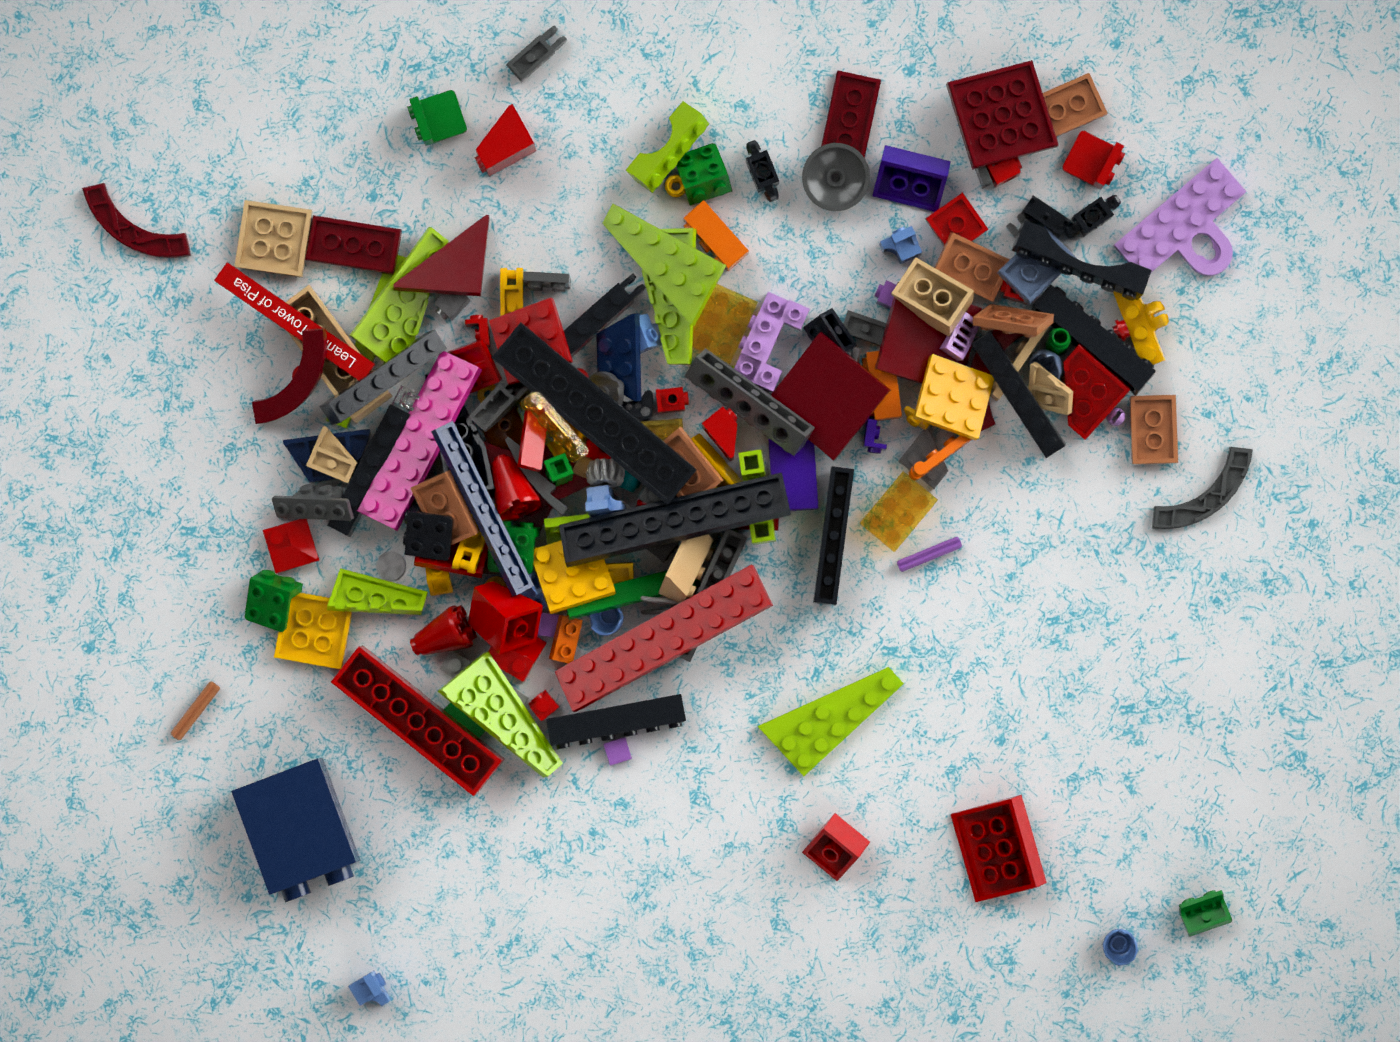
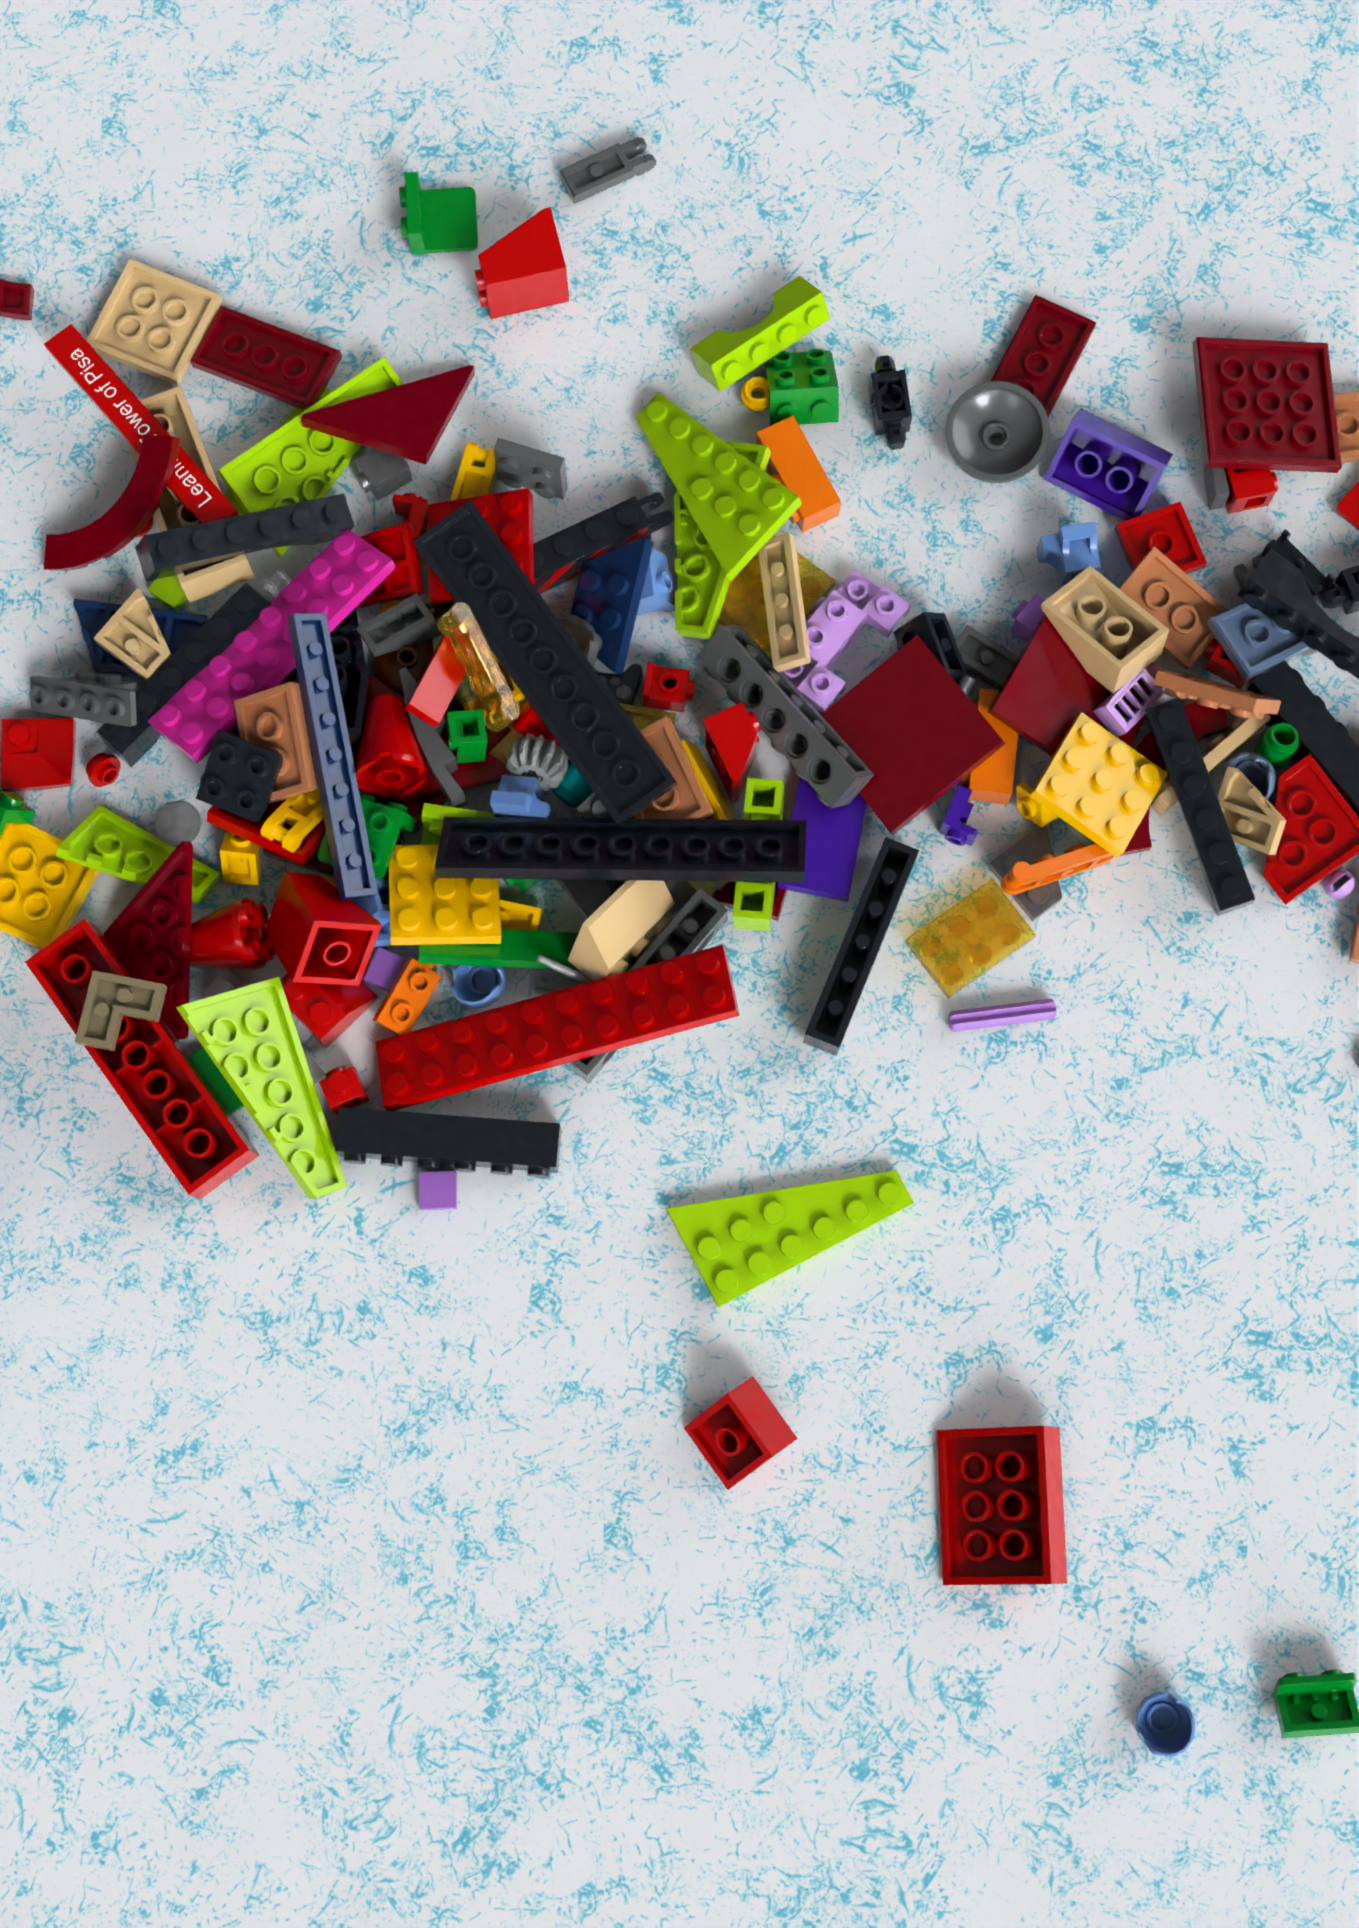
camera: 15 degrees right, 10 degrees down
none -> dark tan plate [75,970,167,1051]
none -> red plate [86,753,121,787]
none -> dark red tile [103,841,193,1040]
none -> tan plate [758,532,811,672]

